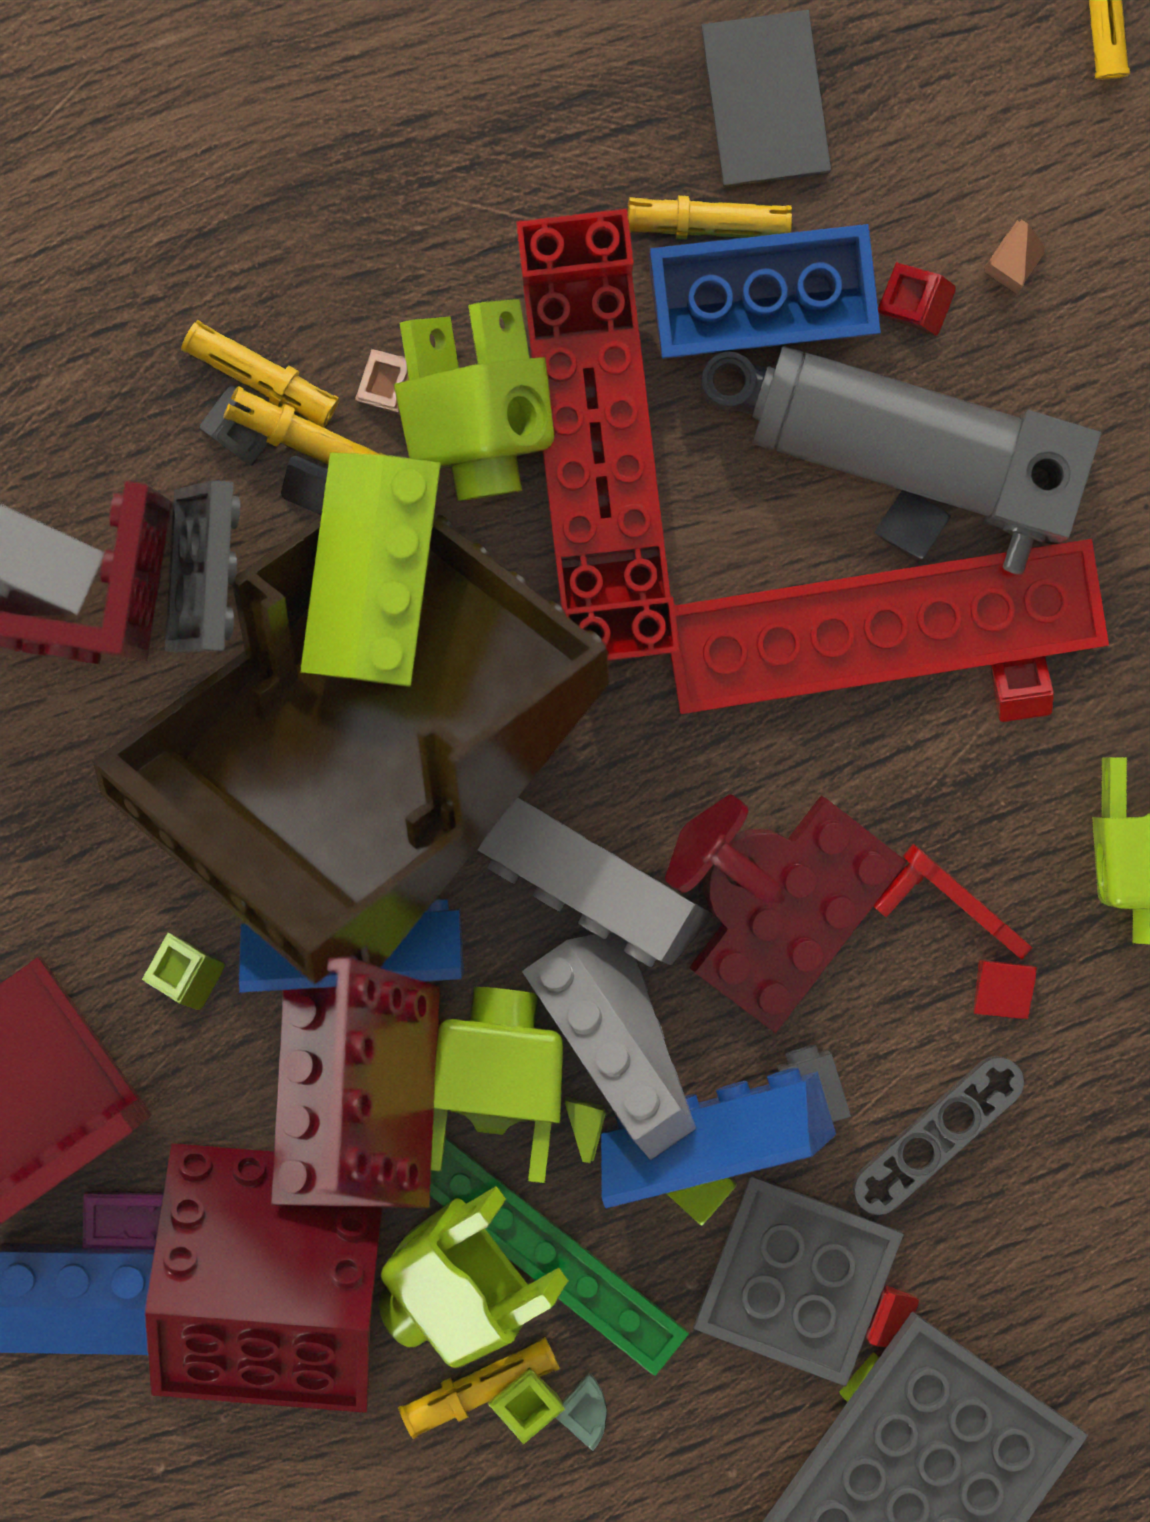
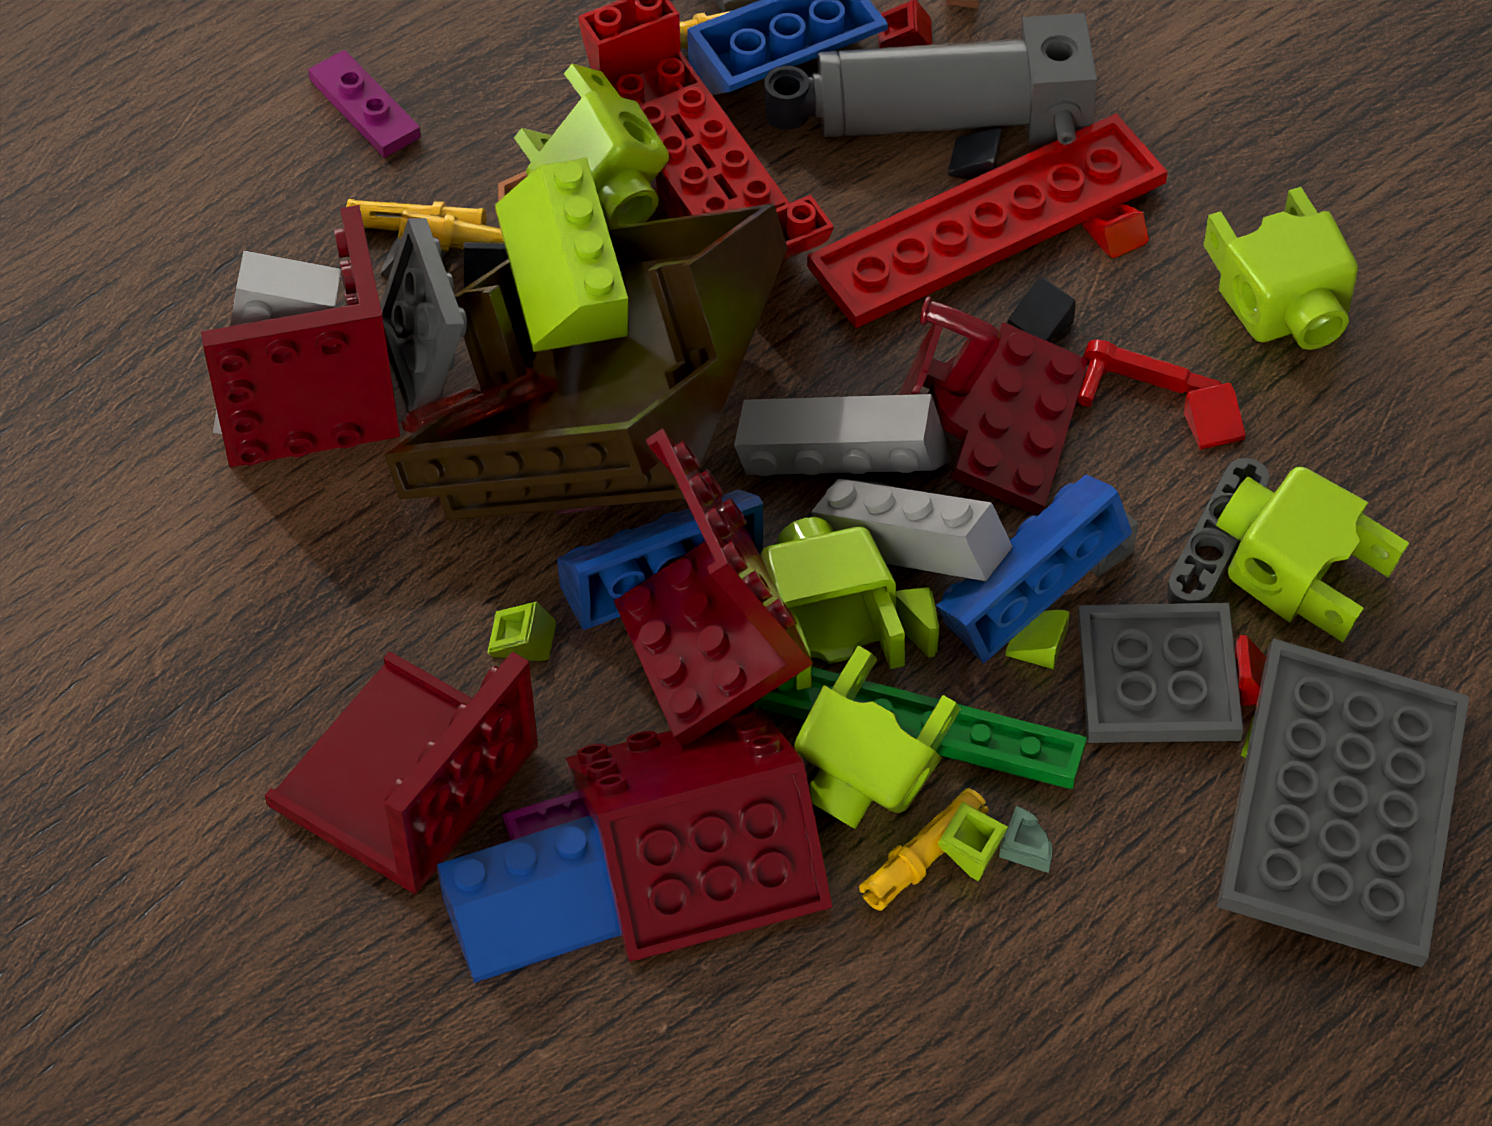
camera: 15 degrees left, 35 degrees down
none -> magenta plate [308,49,421,158]
none -> clear red piece [401,367,559,437]
none -> black slope [1008,277,1076,342]
none -> lime piece [1216,466,1409,642]

